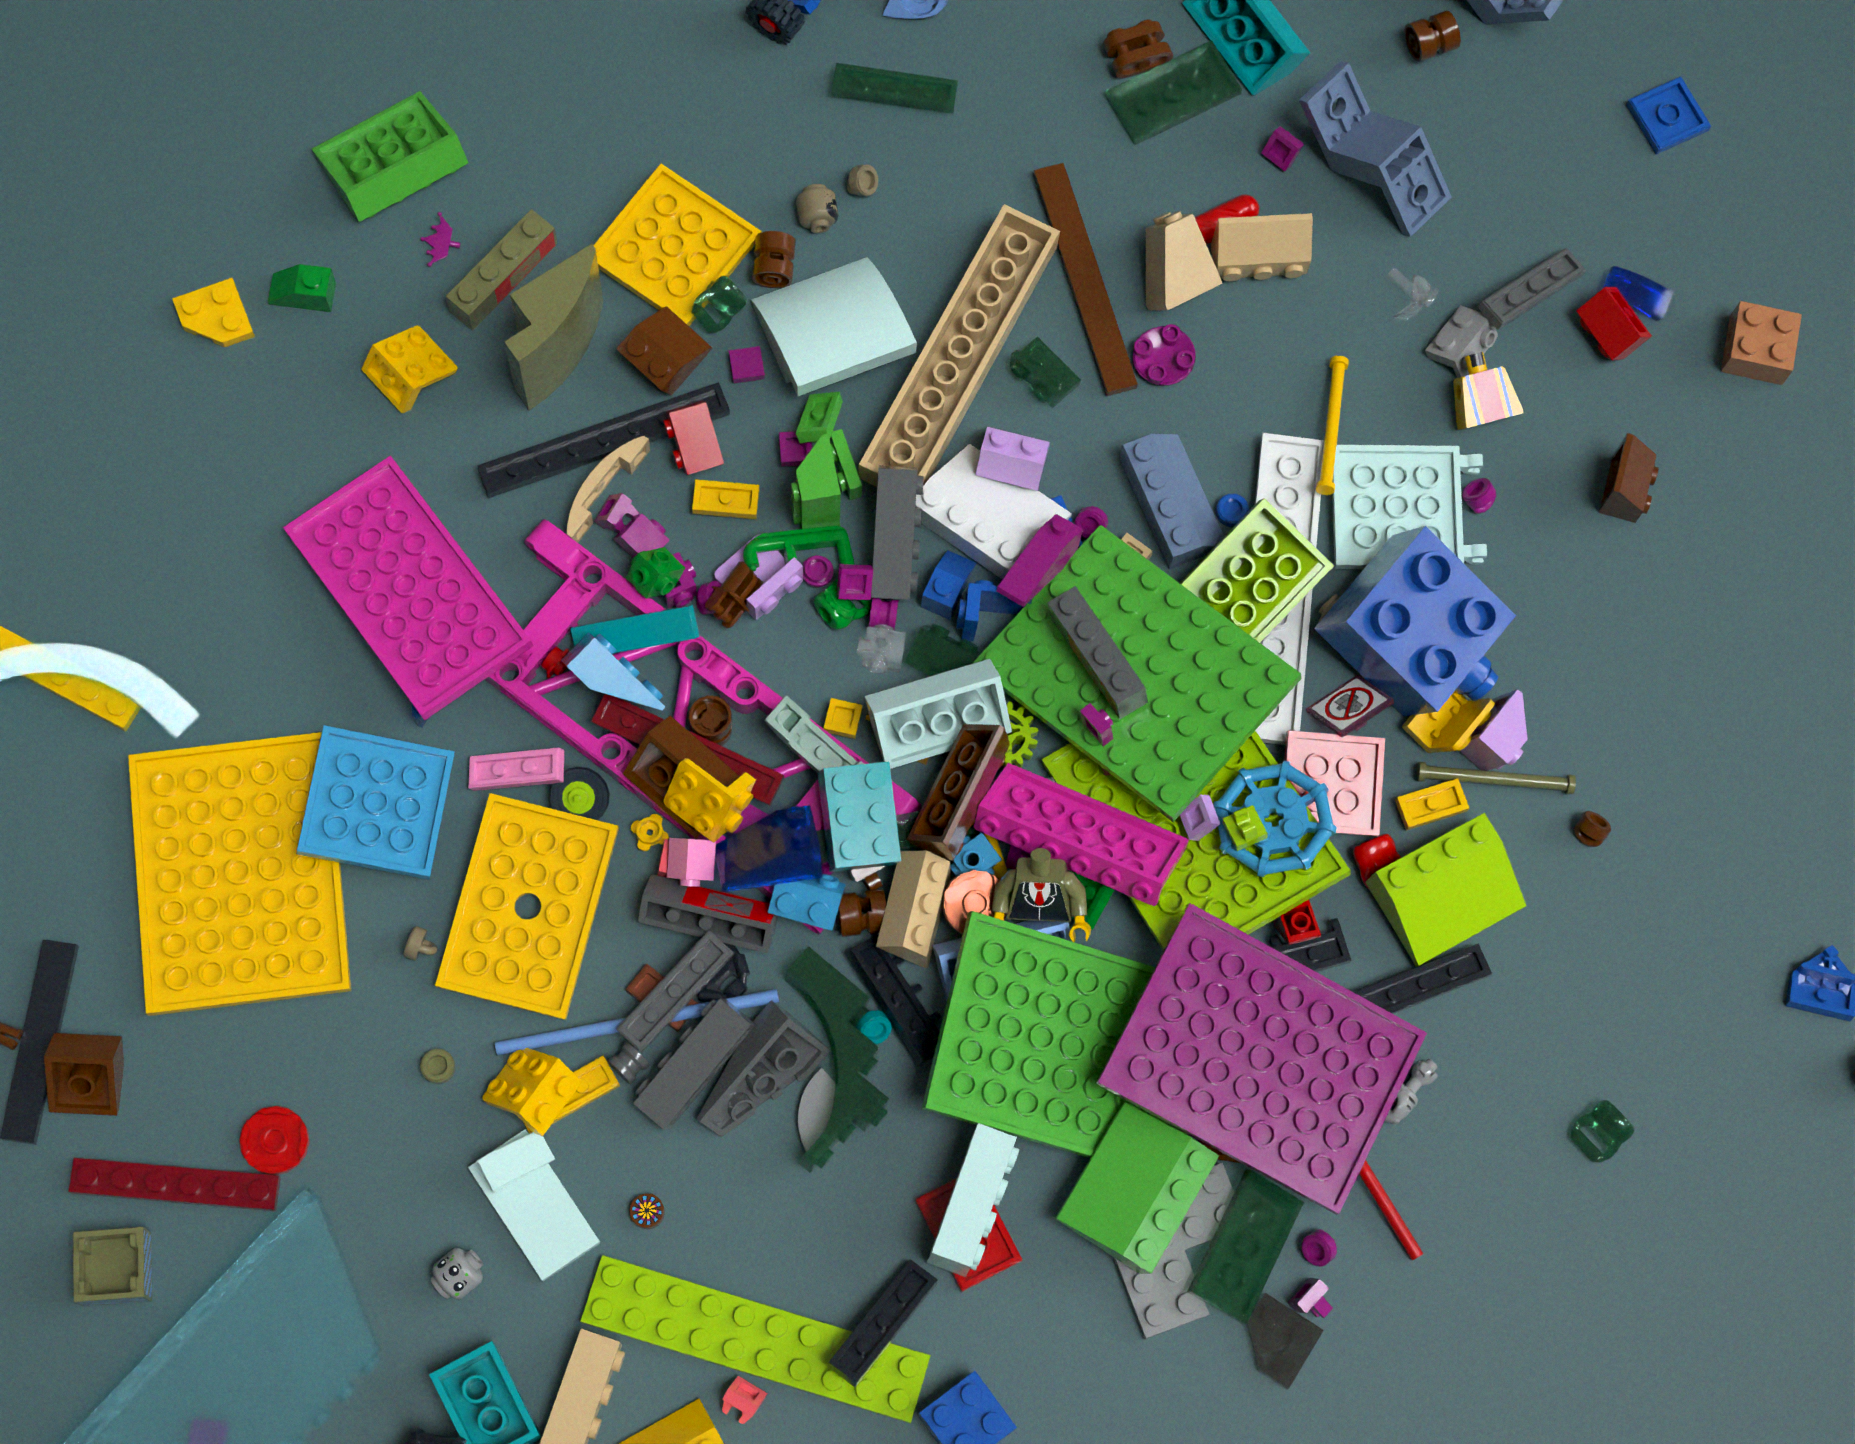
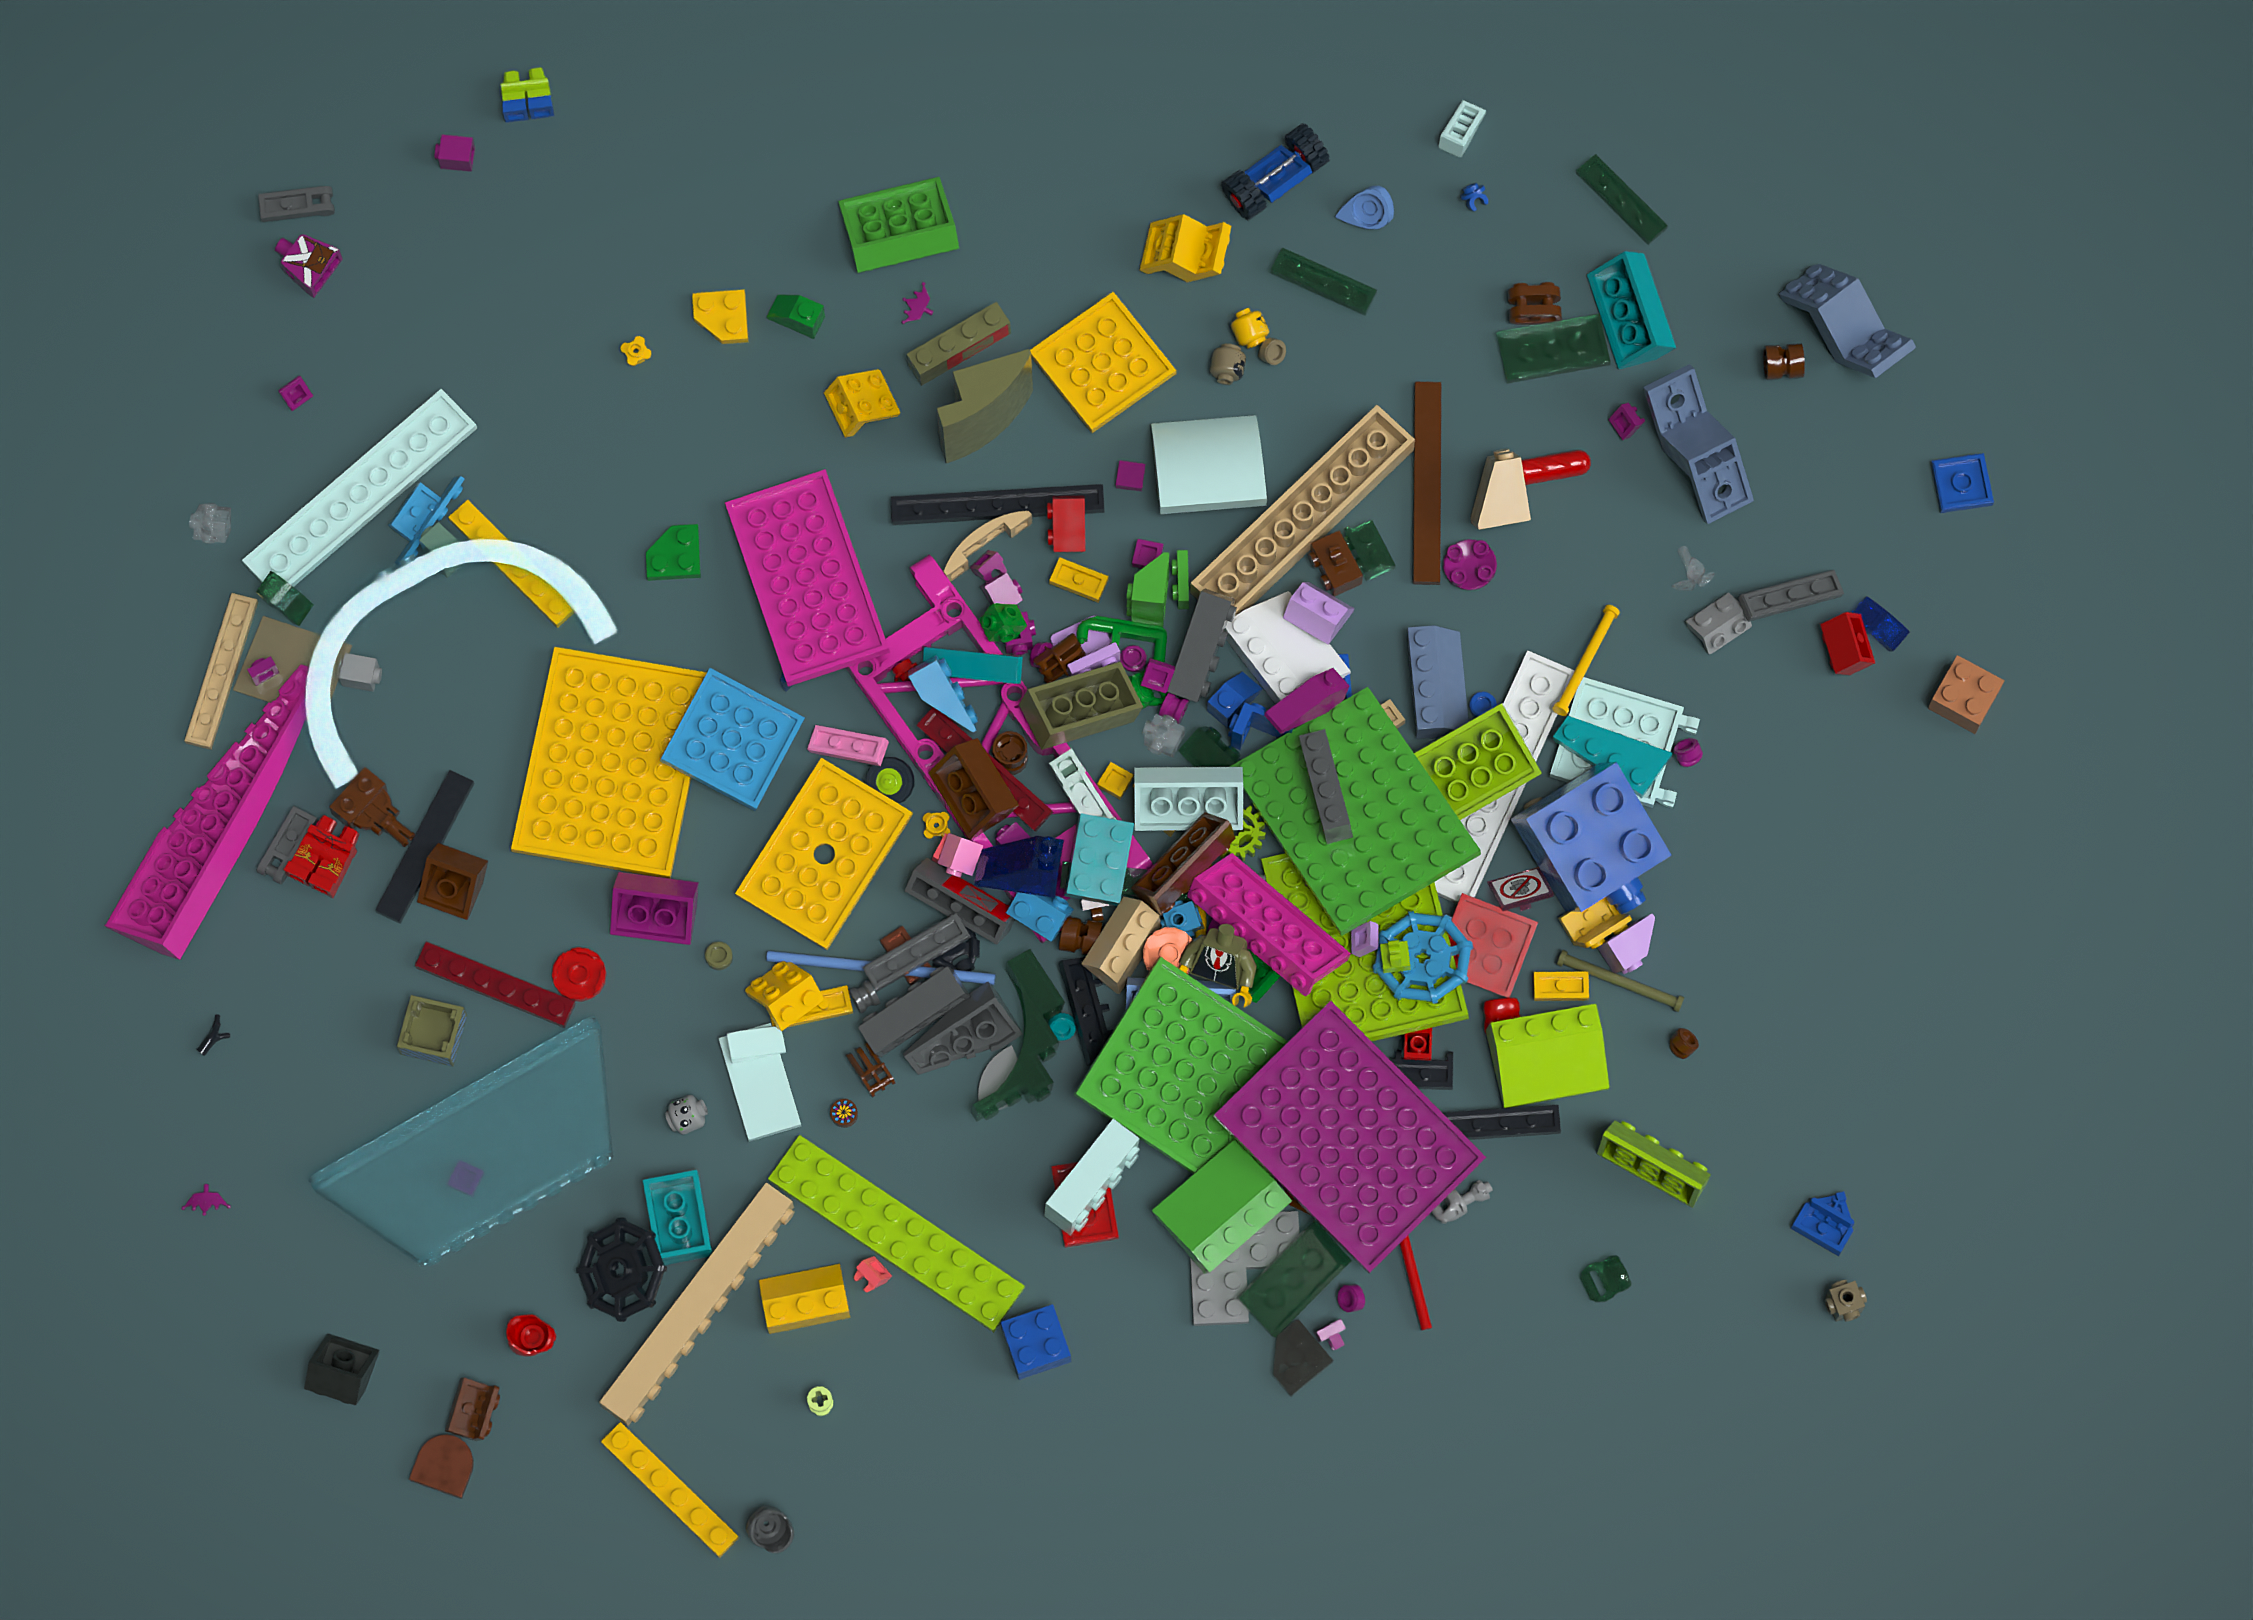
camera: 25 degrees right, 0 degrees up
dark tan tile [403,926,438,961] -> none
reddish brown slope [616,306,713,396] -> none
yellow bracket [664,758,756,843] -> none
clear green piece [691,276,747,333] -> none
reddish brown wheel [752,231,796,288] -> none
bright green plate [796,391,843,443] -> none
black plate [828,1259,938,1388] -> none
magenta tile [1075,506,1108,539] -> none
magenta plate [1080,703,1114,747] -> none
tan slope [1211,213,1313,281] -> none
torso [1453,352,1523,430] -> none
reddish brown slope [1599,433,1659,523] -> none
none -> magenta slope [610,872,699,945]
none -> yellow plate [621,336,651,366]
none -> green plate [646,524,701,581]
none -> reddish brown arm [846,1042,896,1098]
none -> olive brick [1019,662,1143,750]
none -> yellow bracket [1140,214,1232,282]
none -> yellow head [1231,308,1269,349]
none -> reddish brown brick [1308,530,1363,597]
none -> teal wing [1553,716,1672,798]
none -> lime slope [1597,1121,1711,1208]

